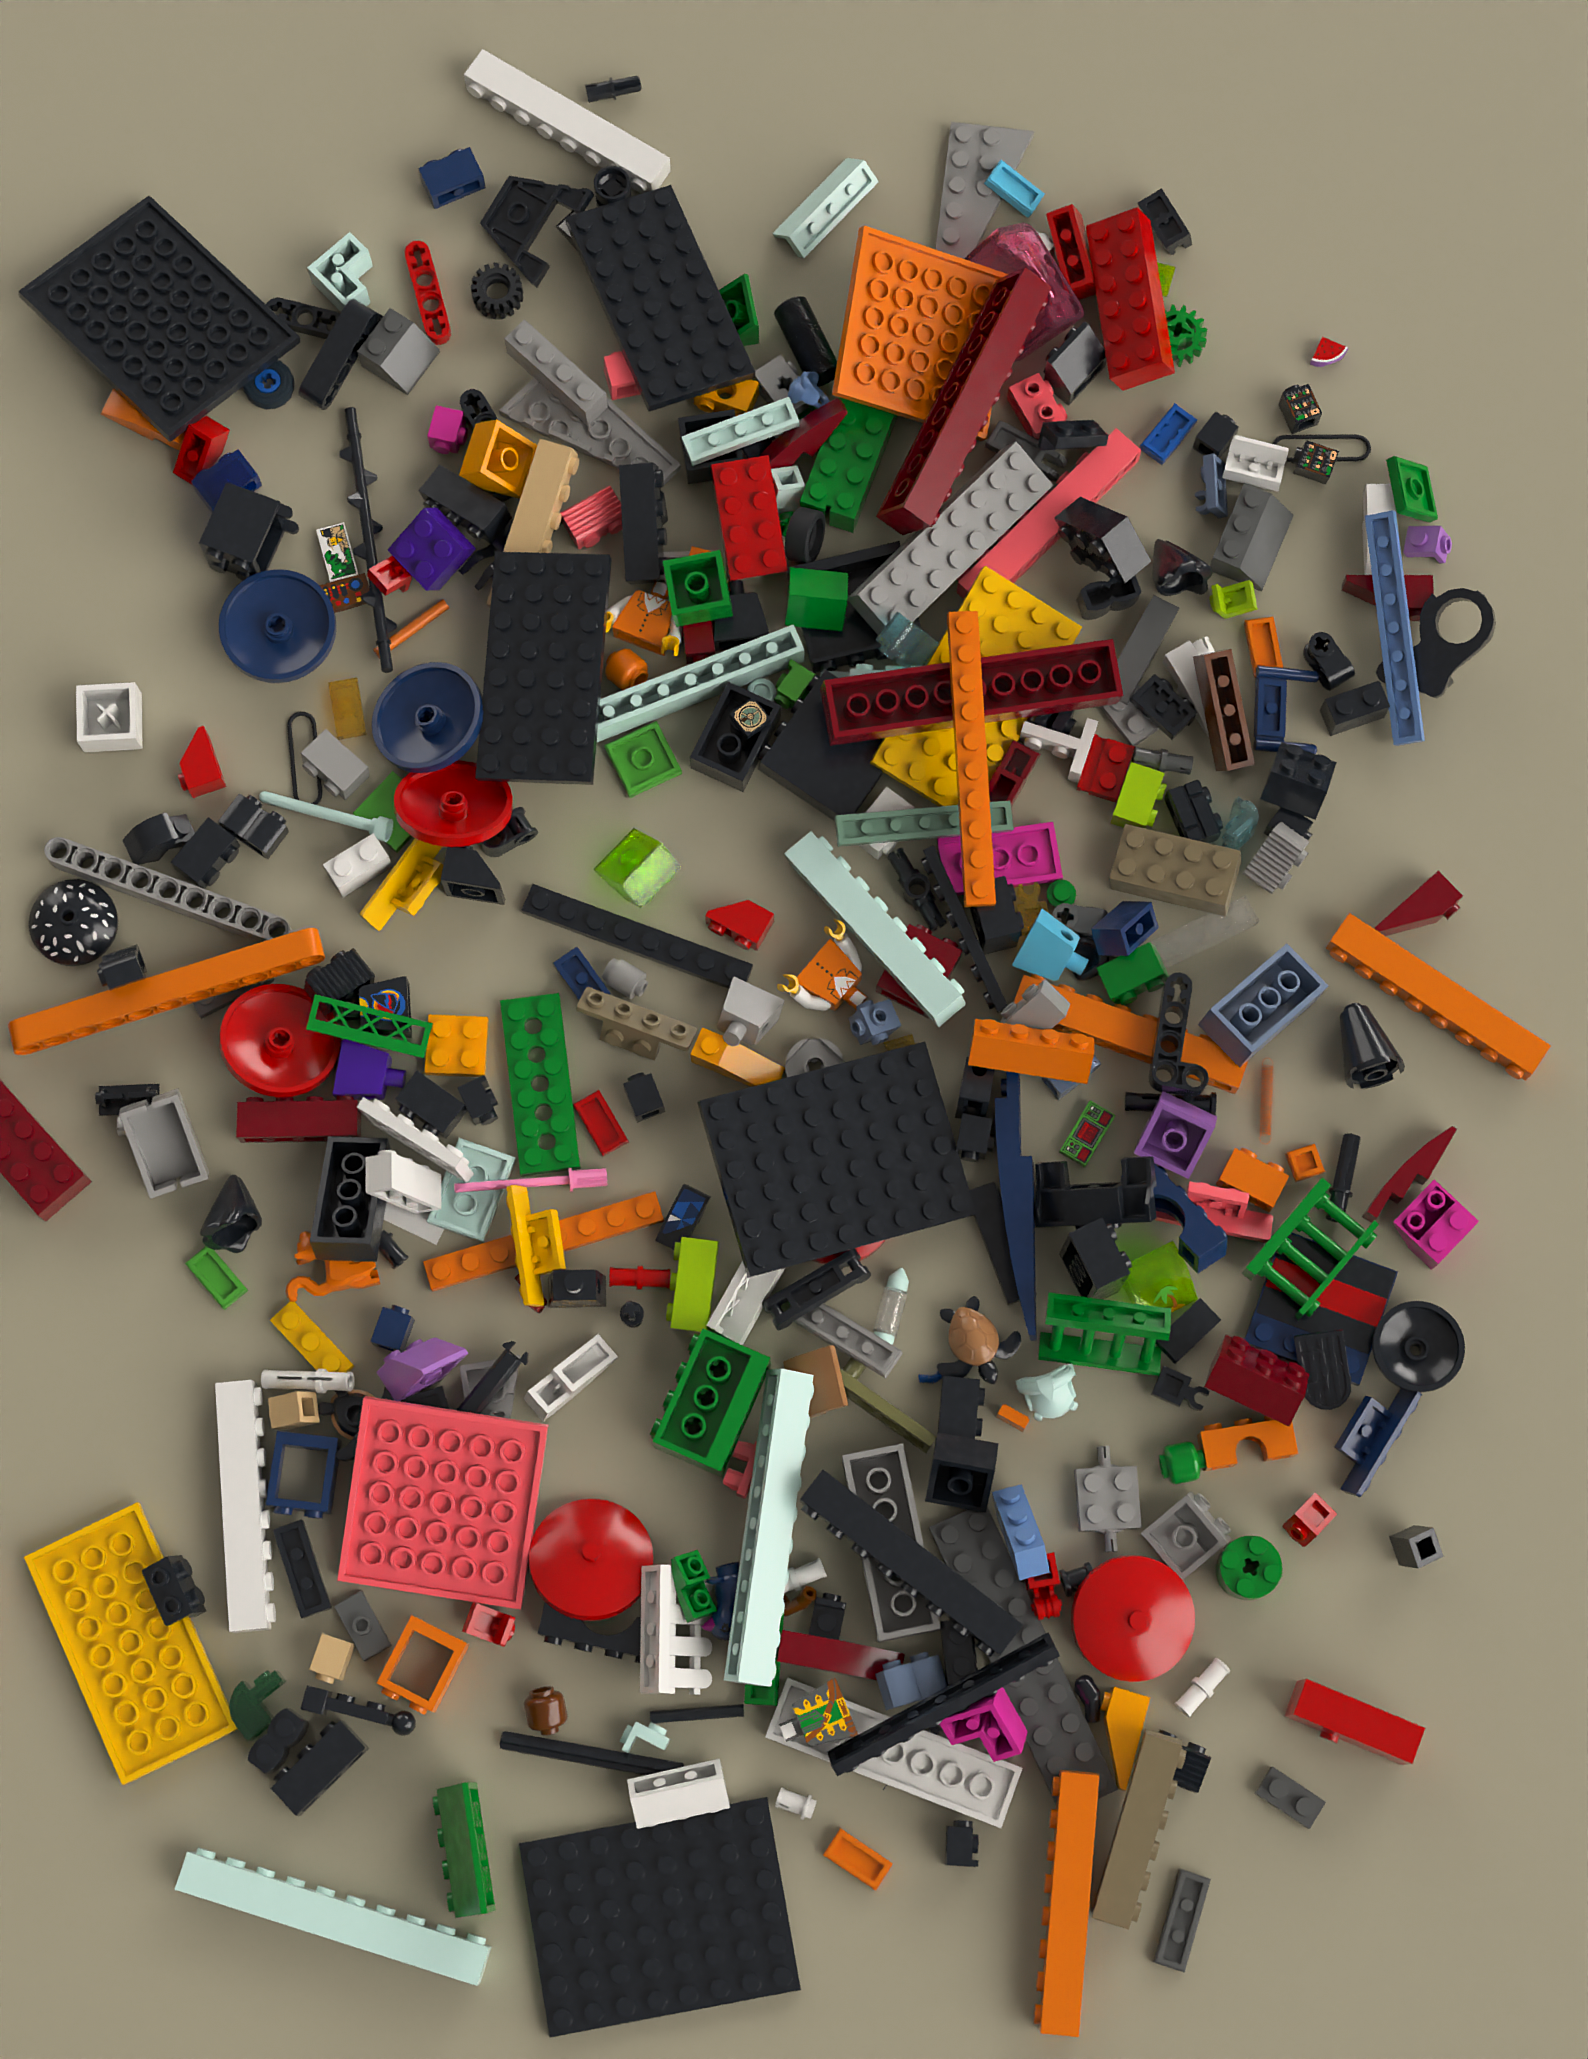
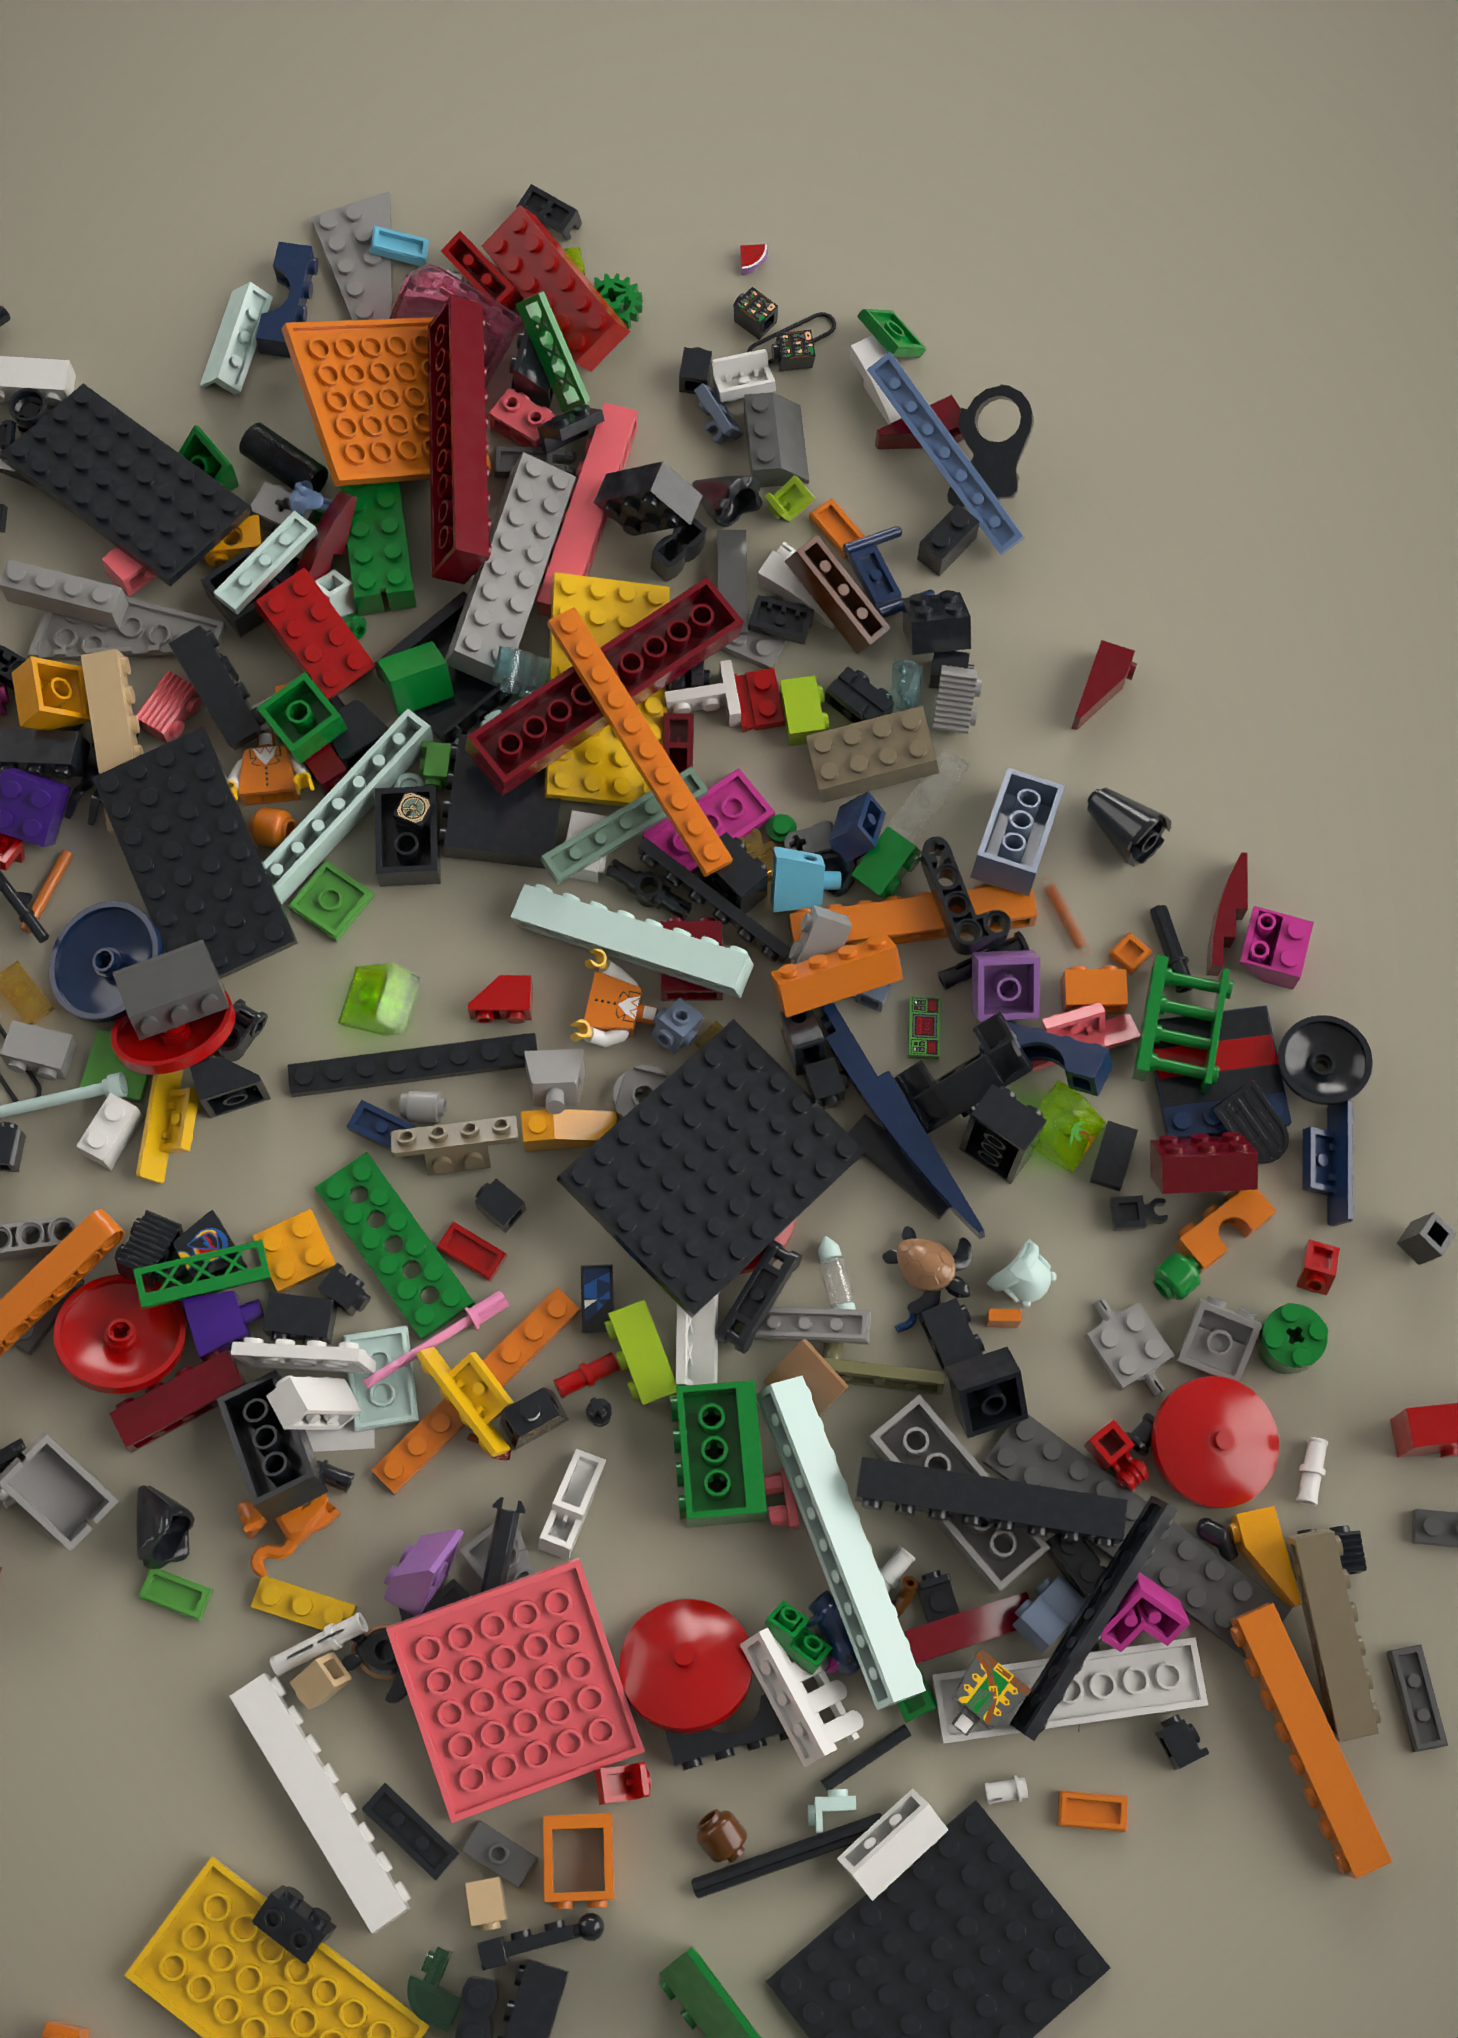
camera: 30 degrees left, 5 degrees down
dark blue window [266,1431,342,1519] -> none
dark blue brick [370,1305,415,1353] -> none
black tyre [785,507,826,564] -> none
medium blue brick [992,1484,1050,1580] -> none
green fence [1038,1292,1171,1376] -> none
dark grey pin [1132,747,1193,775] -> none
blue plate [1140,403,1197,465] -> none
black piece [1303,632,1355,691] -> none
orange brick [1326,913,1551,1081] -> none
medium lavender bracket [1403,525,1452,563] -> none
none -> dark grey slope [113,940,230,1040]
none -> dark blue arch [256,242,319,358]
none -> green fence [516,291,591,413]

